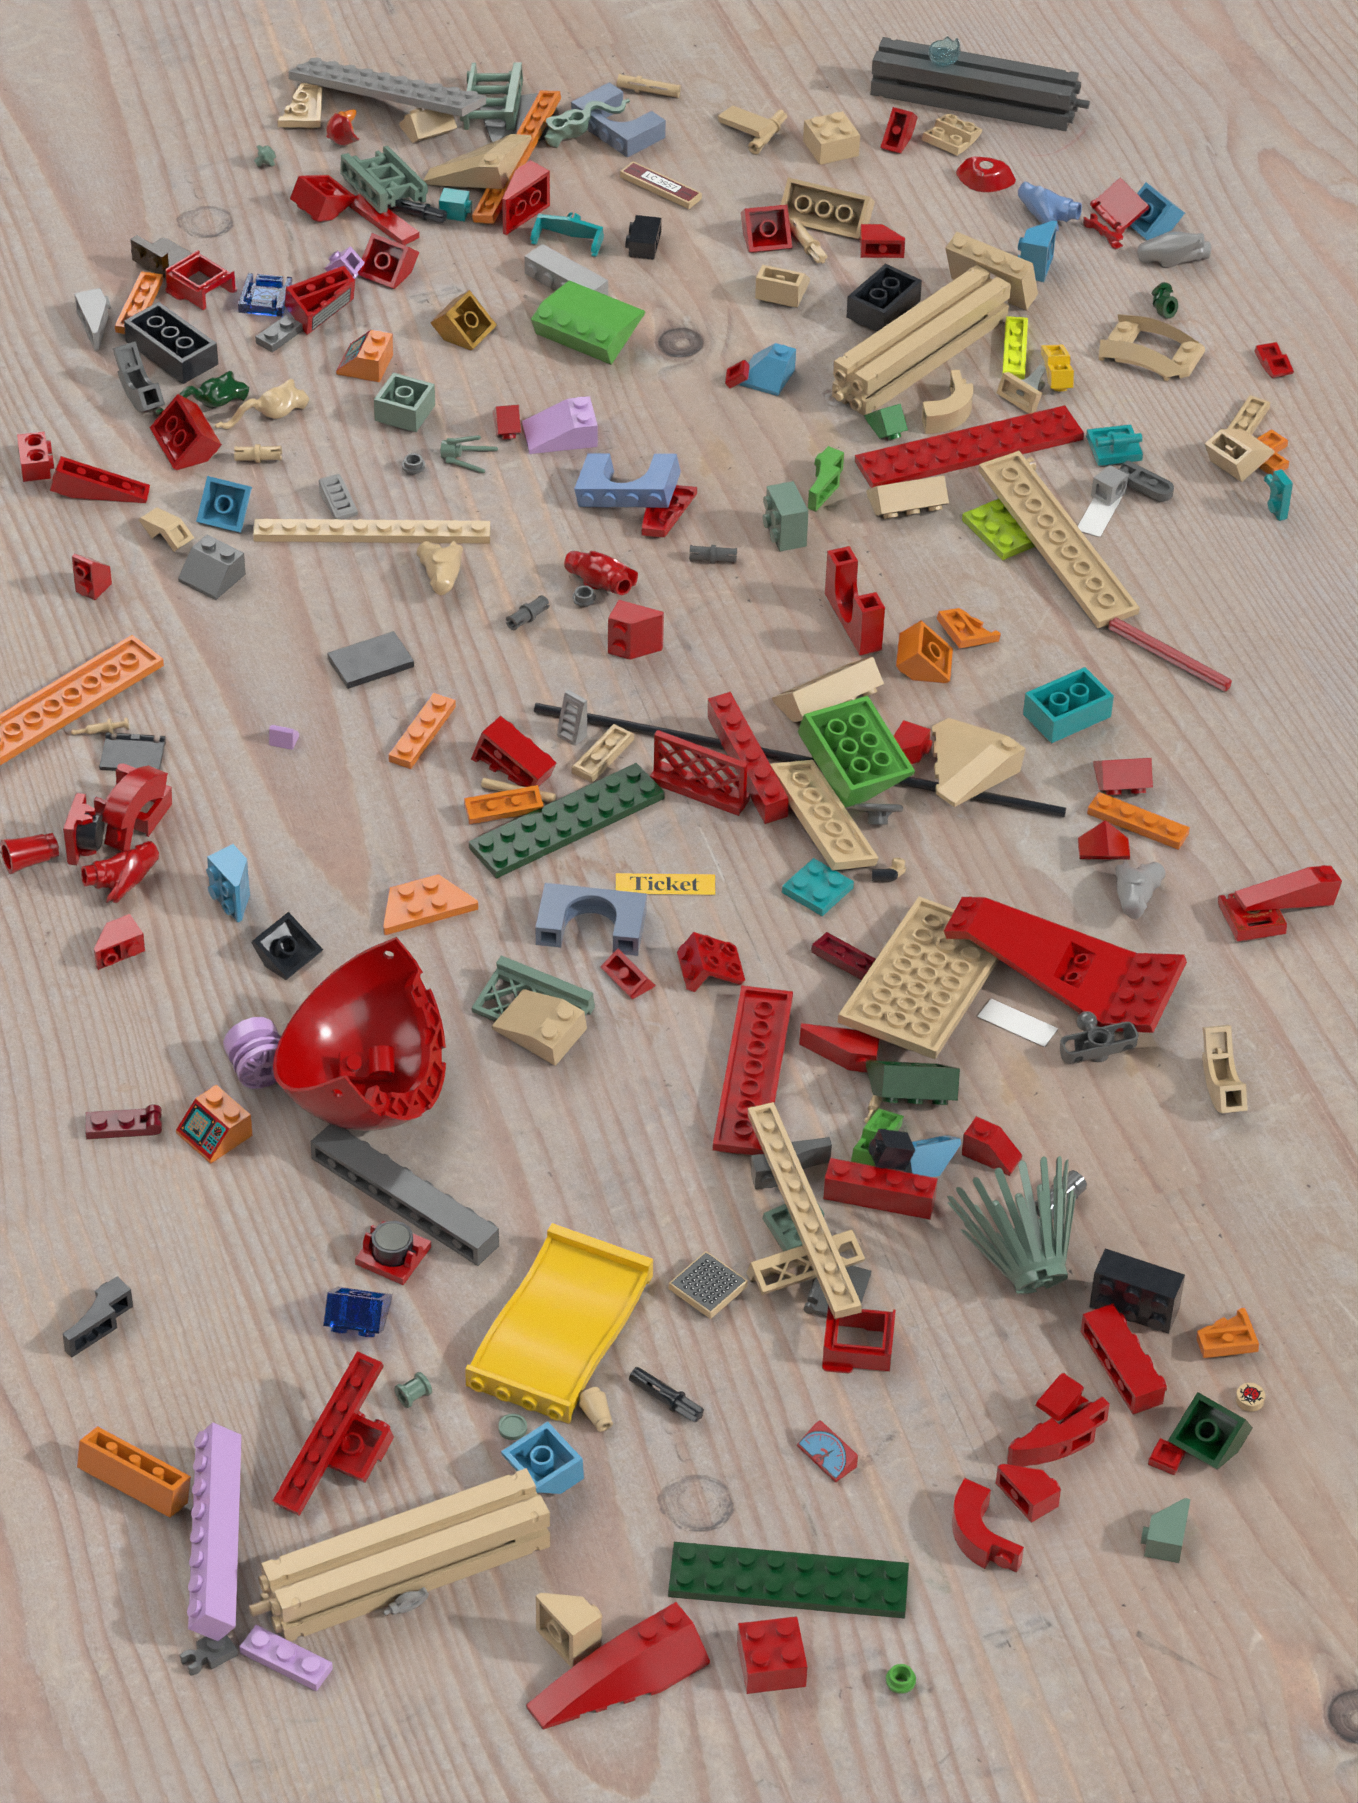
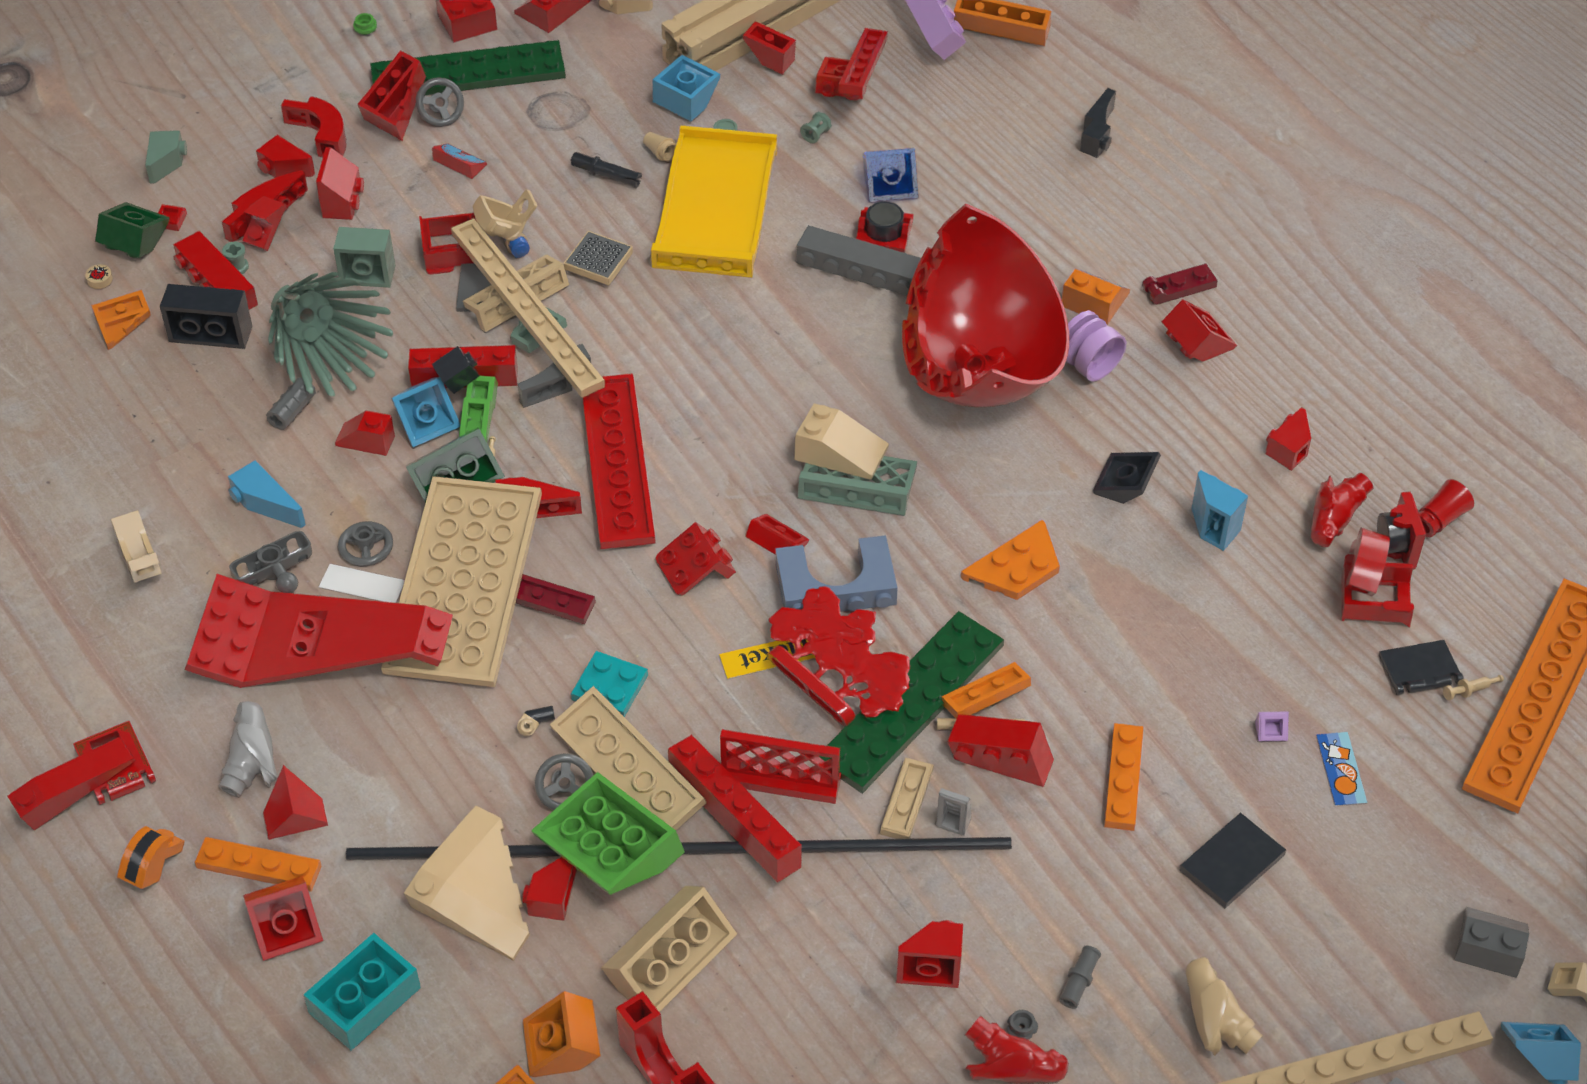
camera: 165 degrees right, 5 degrees up
none -> orange brick [117,826,185,889]
none -> sand green bush [222,241,249,274]
none -> dark azure slope [228,460,306,528]
none -> red slope [316,147,364,220]
none -> sand green brick [333,227,396,288]
none -> dark grey piece [338,521,393,566]
none -> red wedge [357,50,426,141]
none -> dark grey piece [416,78,464,127]
none -> tan piece [473,189,537,258]
none -> red slope [743,21,796,75]
none -> red plant [767,586,910,727]
none -> red slope [1161,299,1237,362]
none -> sticker [1316,732,1367,806]

